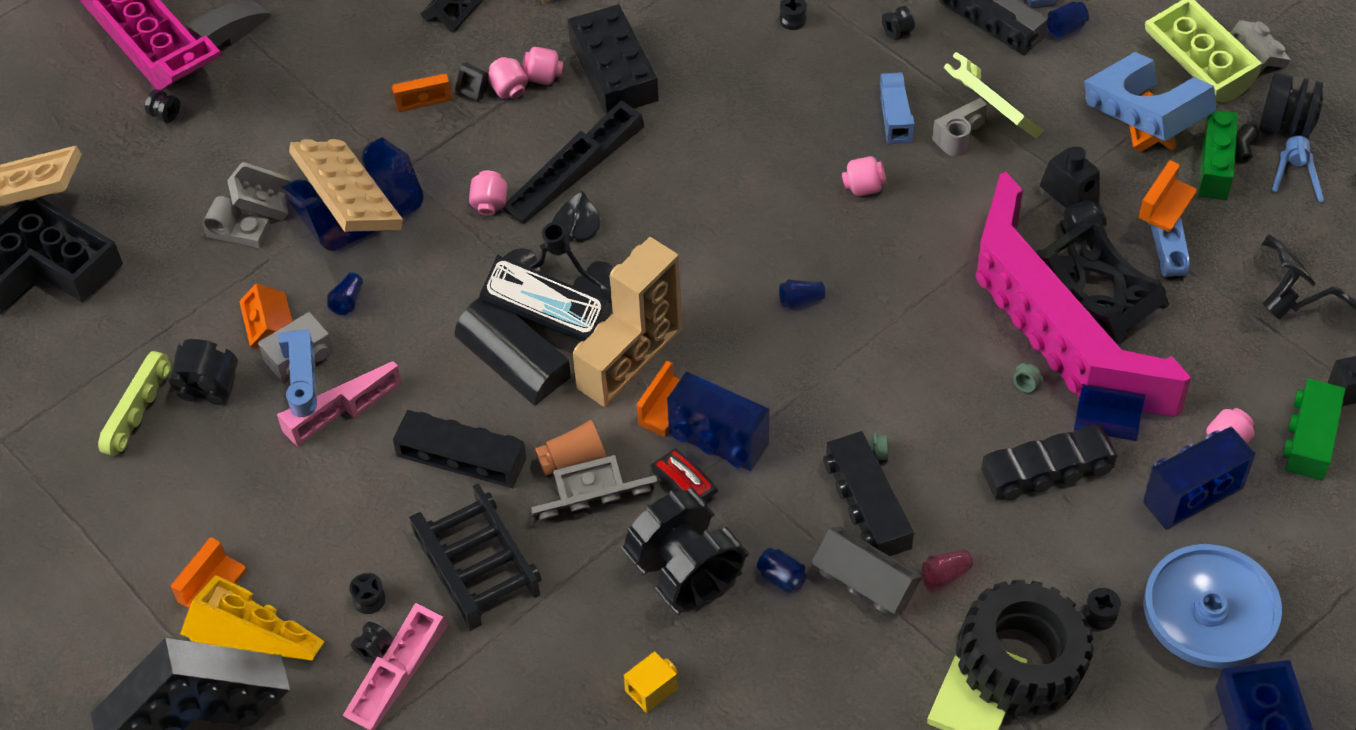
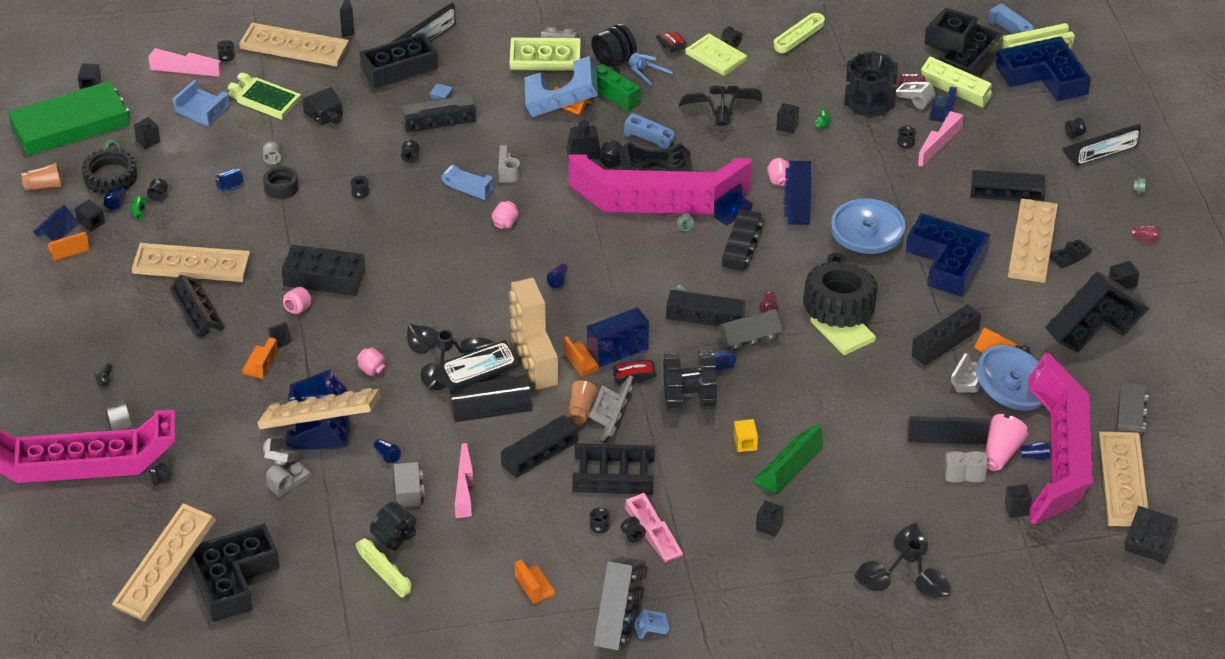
camera: 60 degrees left, 10 degrees down
yellow wedge [180,575,325,660] -> none
orange panel [239,283,293,350] -> none
medium blue leg [279,329,317,417] -> none
bright pink head [488,57,529,99] -> none
black slope [503,100,645,225] -> none
yellowish green tile [944,52,1044,139] -> none
clear blue brick [1047,1,1089,37] -> none
orange panel [1138,160,1197,232] -> none
green brick [1282,378,1345,480] -> none

